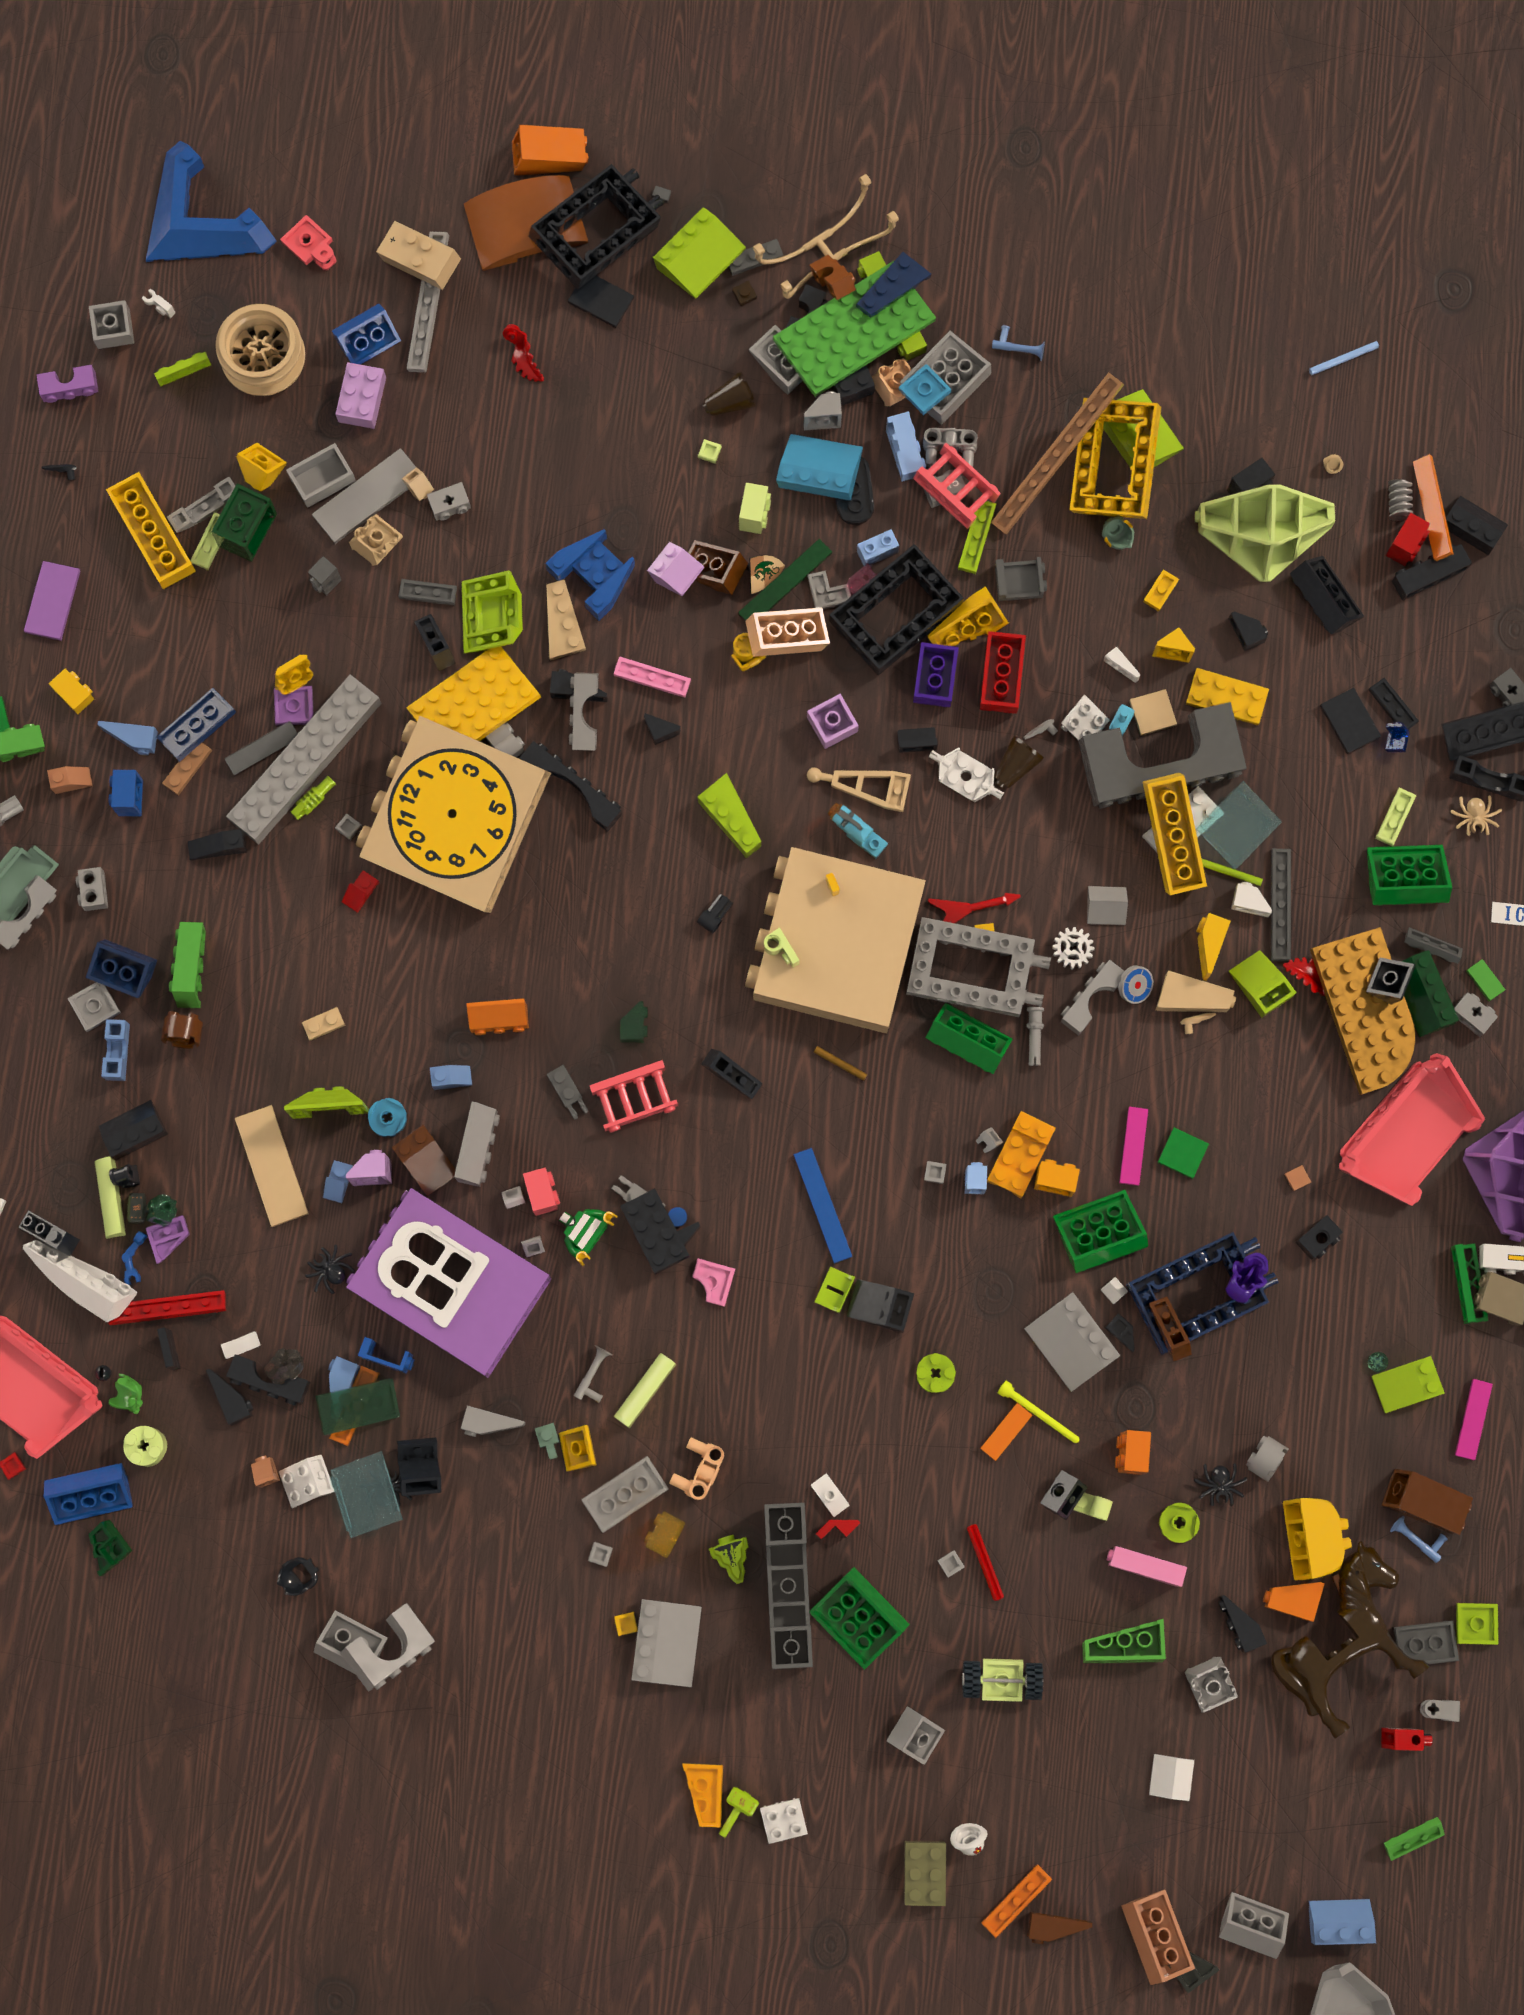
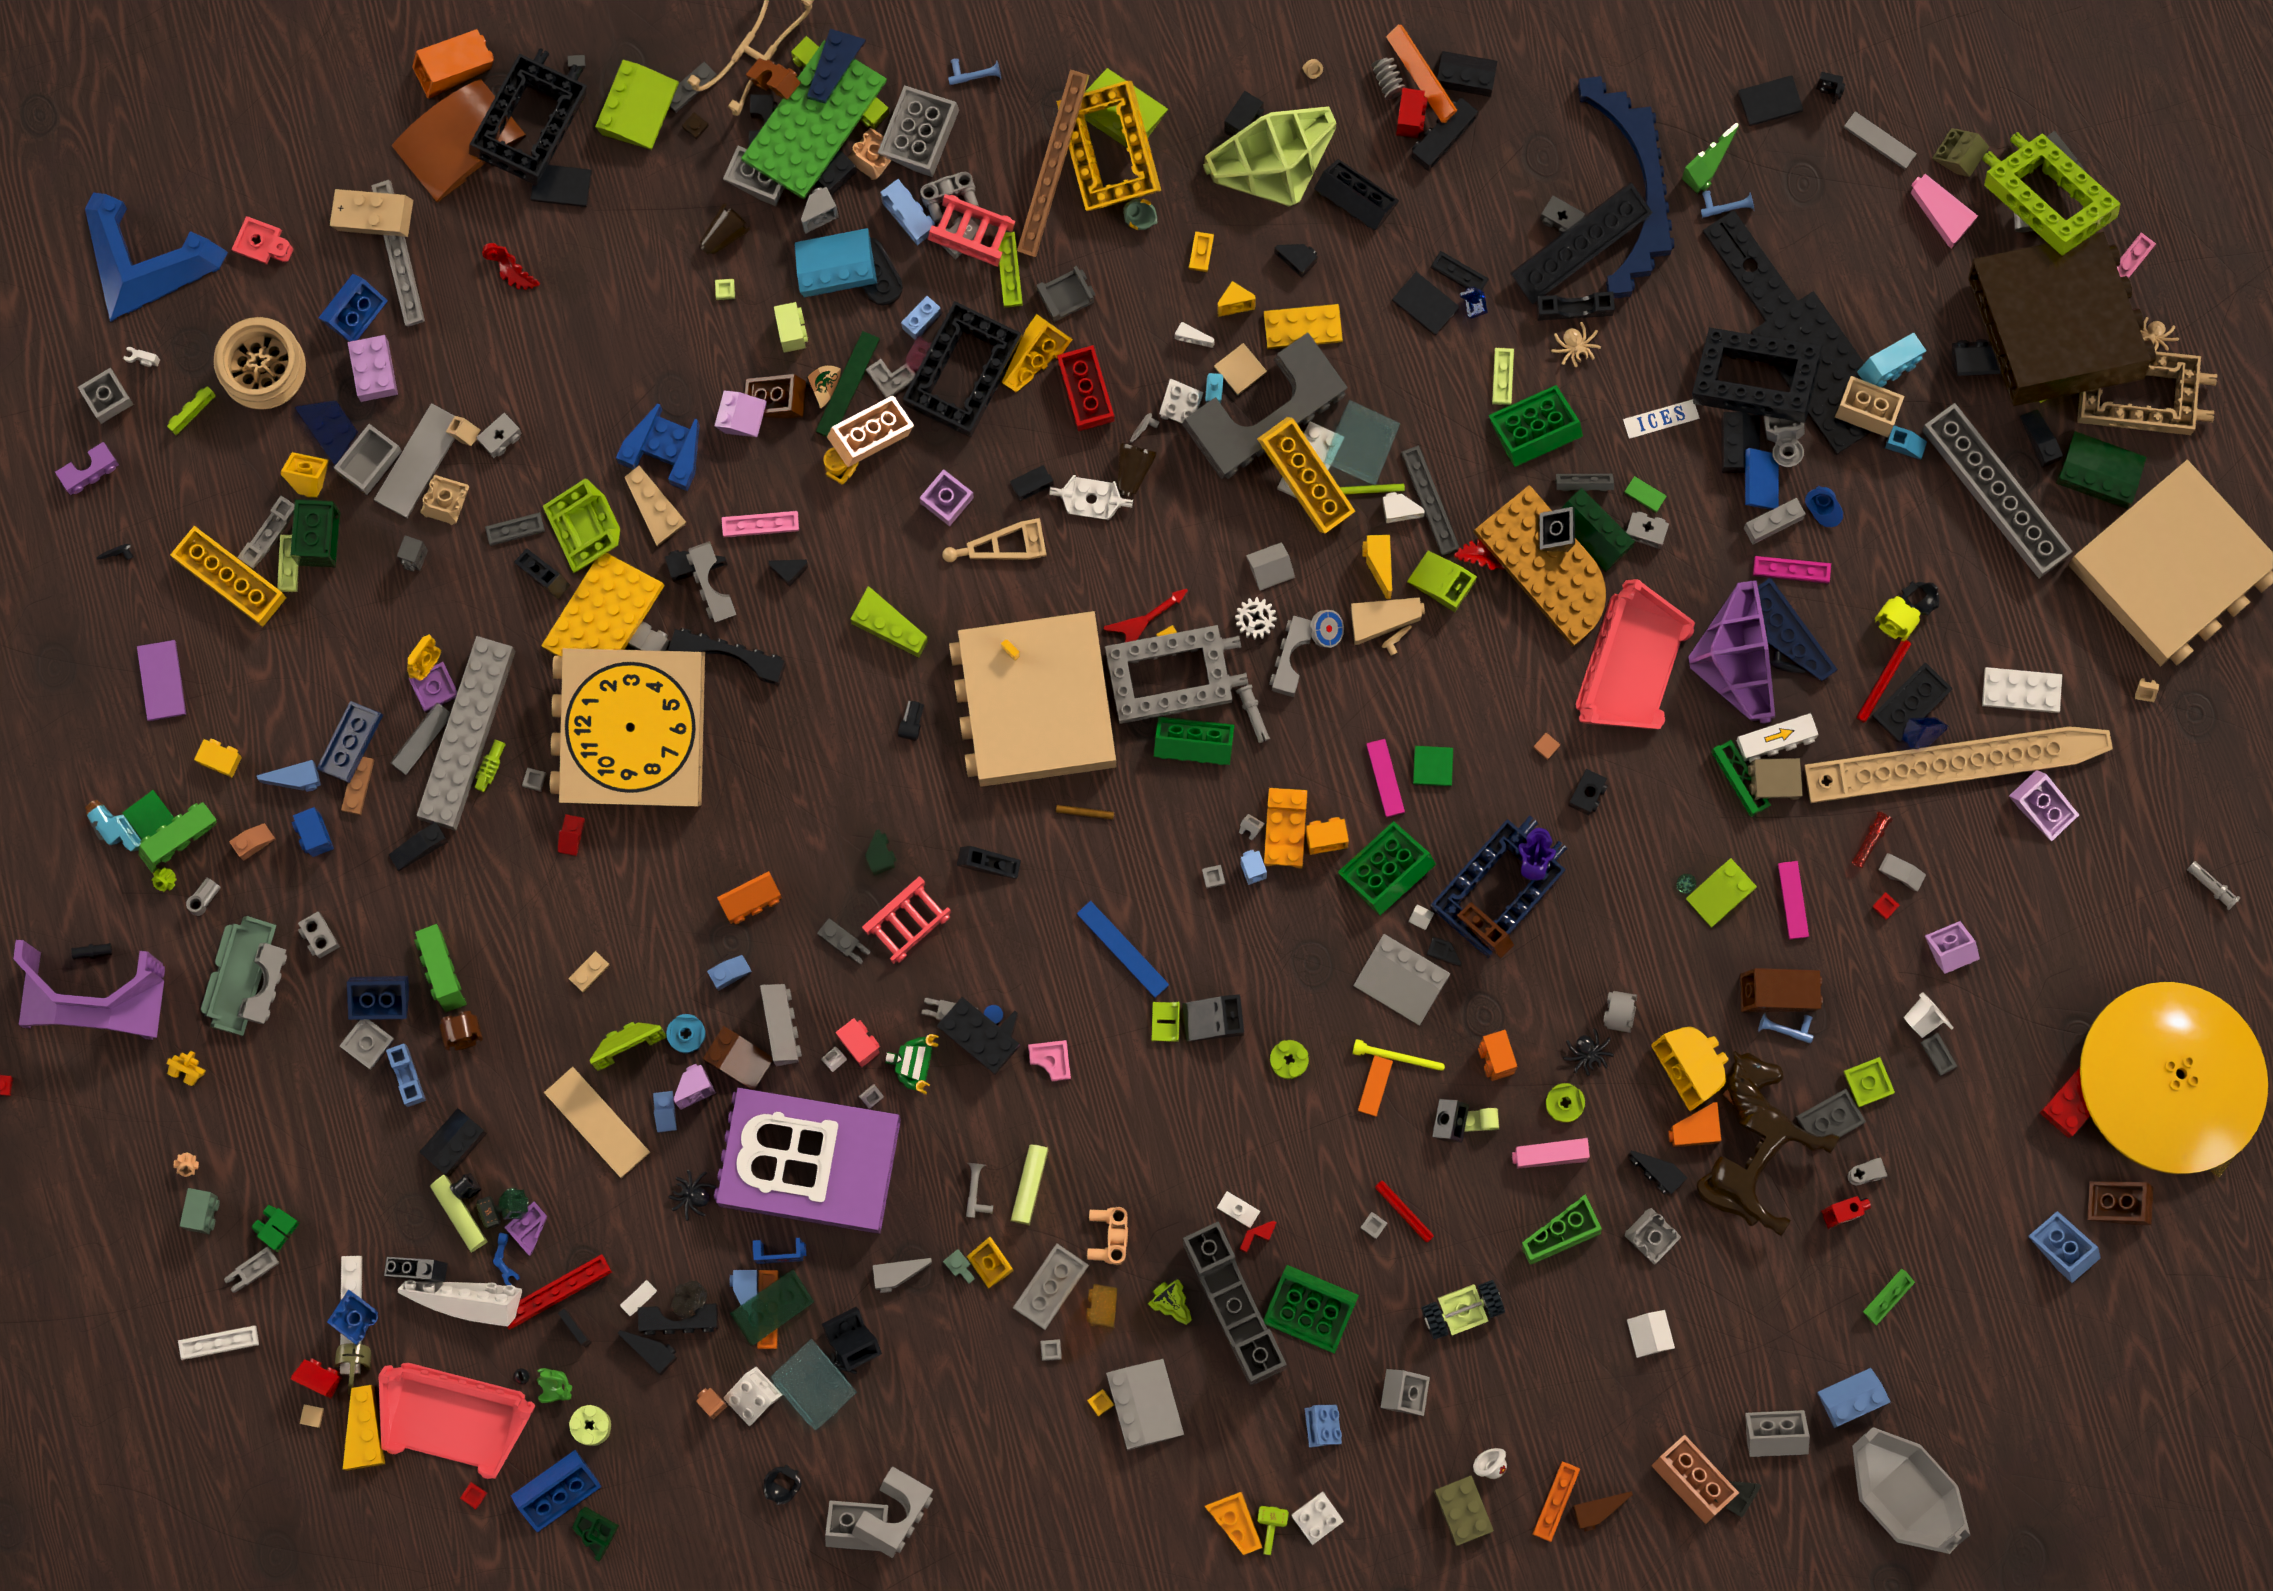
camera: 20 degrees left, 0 degrees up
yellowish green plate [764,928,800,968] -> none
medium azure plate [827,802,888,859] -> none
dark azure plate [899,364,951,415] -> none
dark purple brick [913,642,959,707] -> none
none -> clear blue wing [295,401,358,465]
none -> medium blue bracket [1305,1405,1342,1447]

